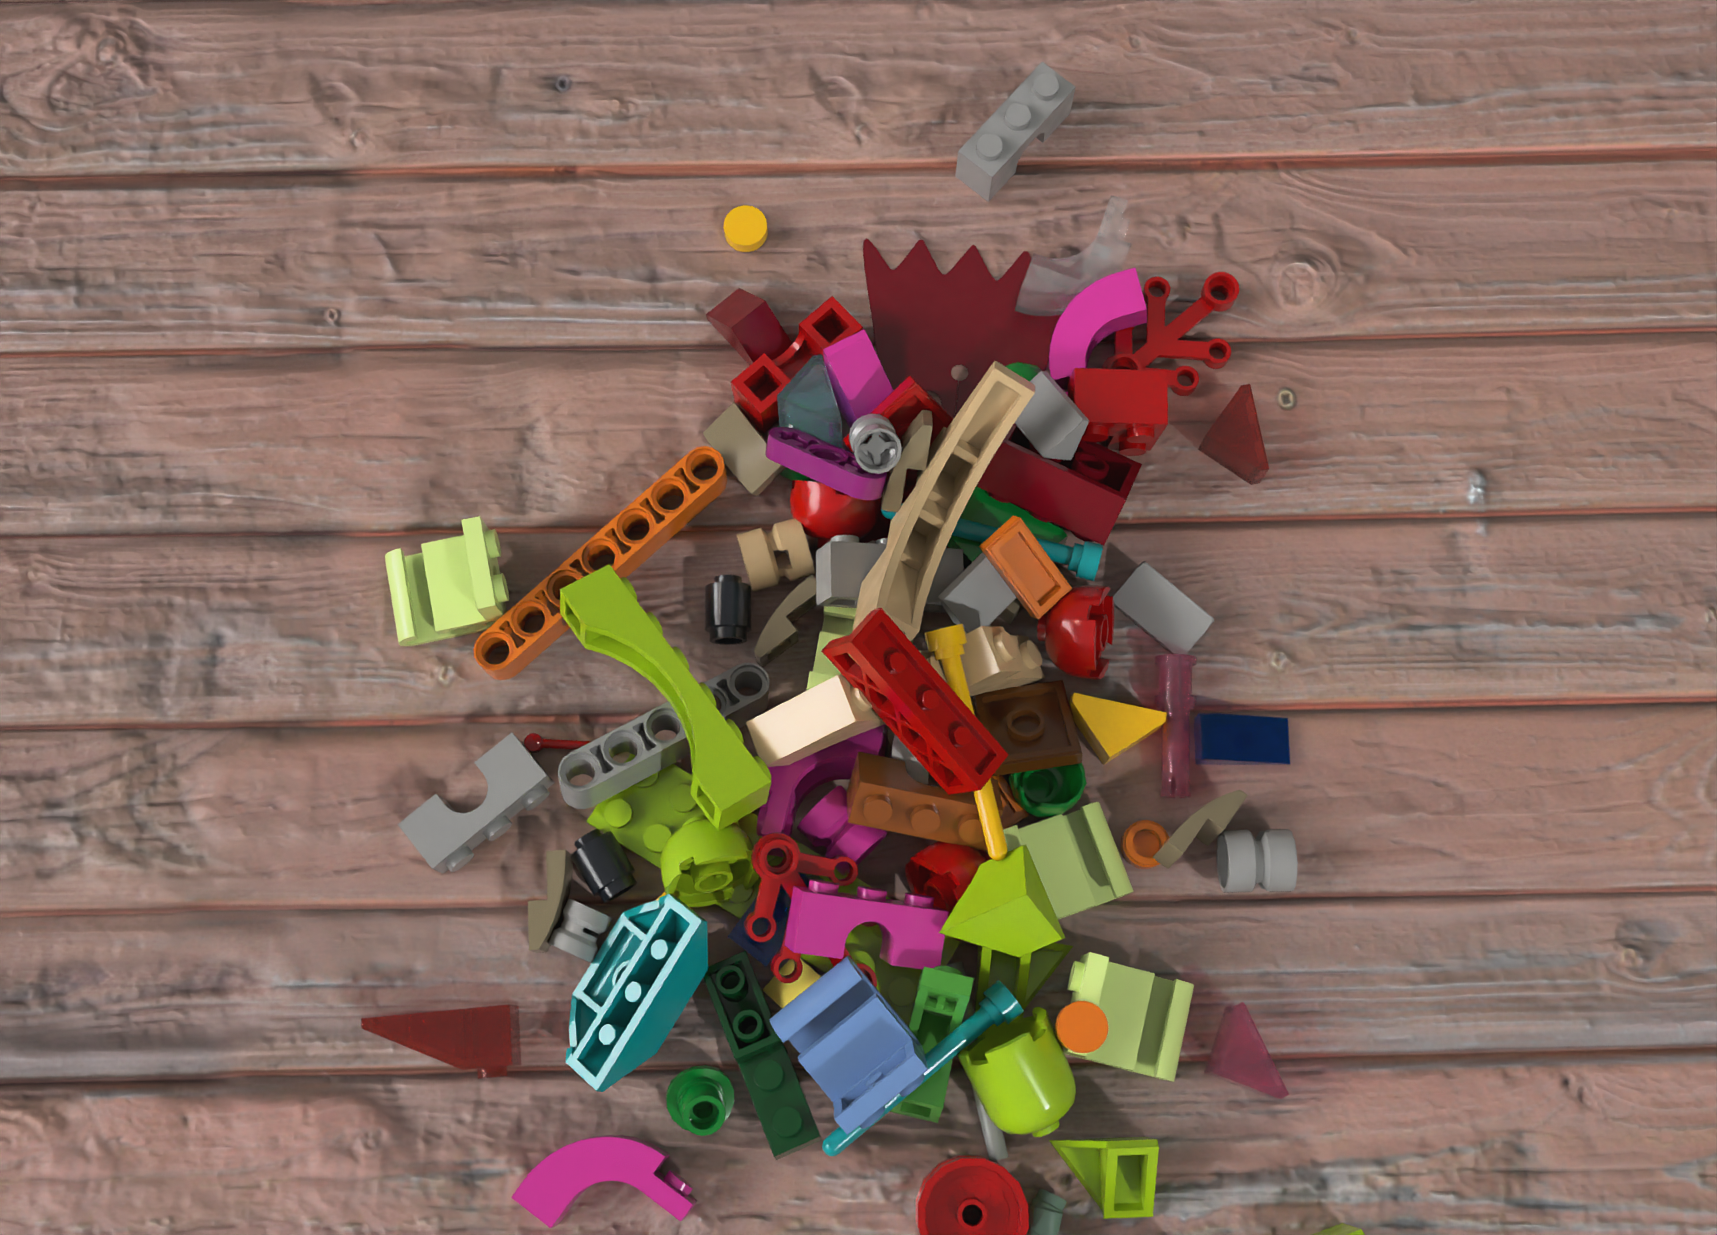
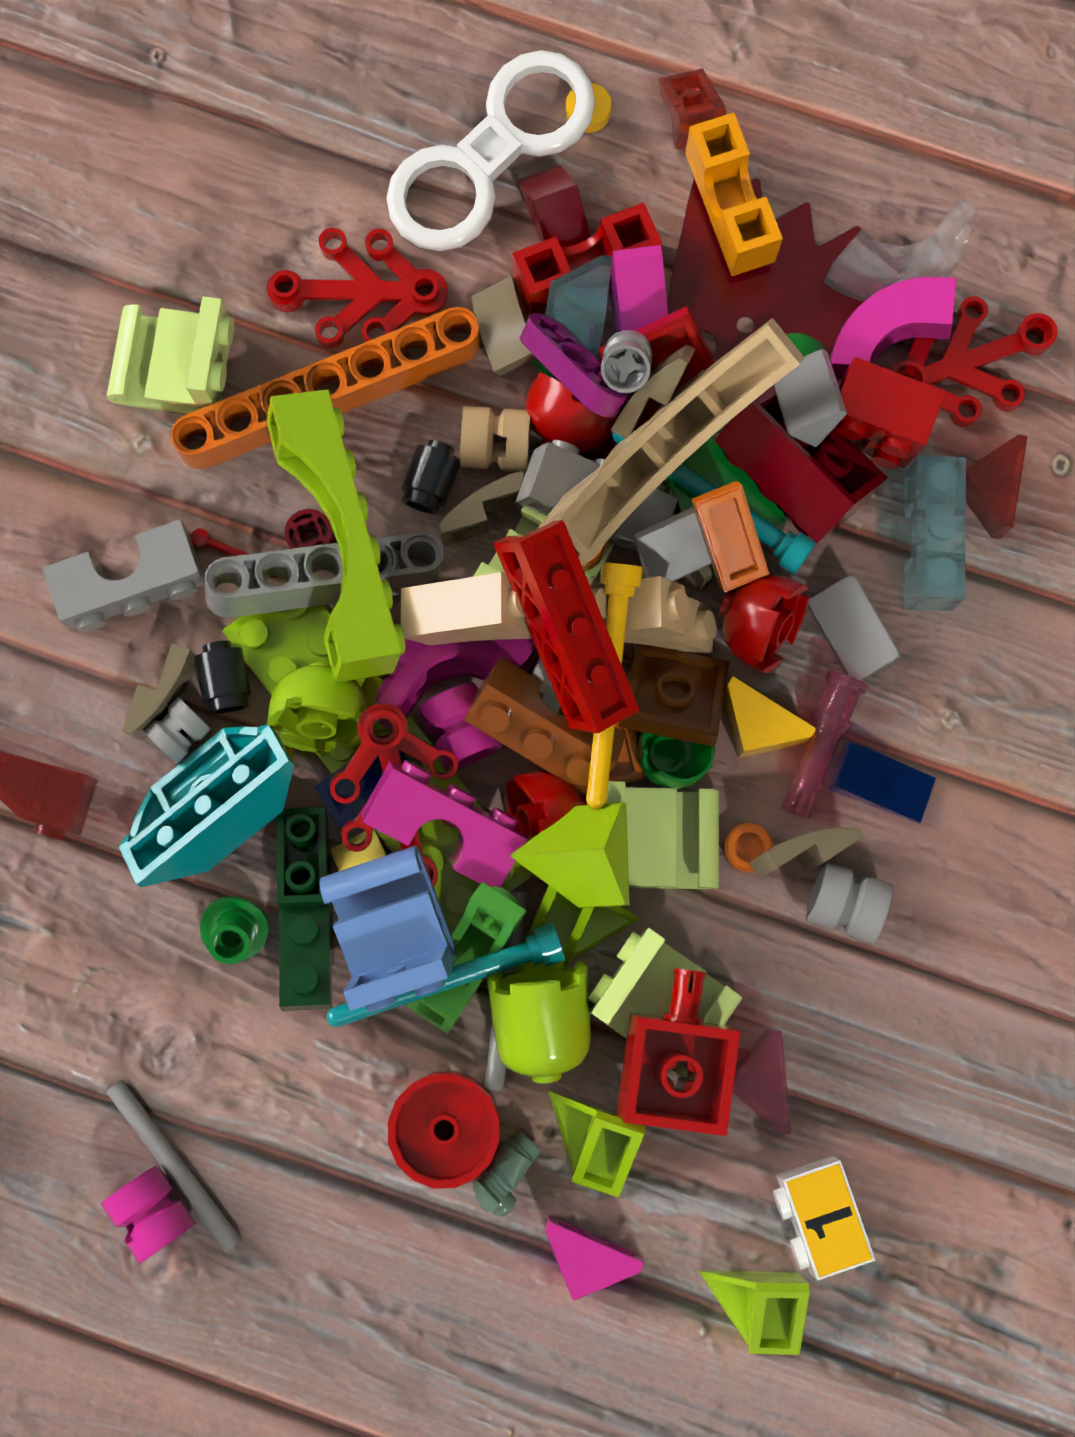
camera: 20 degrees right, 5 degrees up
dark pink arch [511,1135,697,1228] -> none
light grey arch [955,62,1076,202] -> none
orange tile [1055,1001,1108,1053] -> none
none -> red plant [267,228,448,349]
none -> dark red wheel [284,509,337,549]
none -> white bar [386,50,595,252]
none -> red brick [616,968,740,1136]
none -> clear red slope [659,68,726,149]
none -> light orange arch [685,112,783,276]
none -> yellow brick [773,1156,876,1281]
none -> clear light blue arch [904,455,966,611]

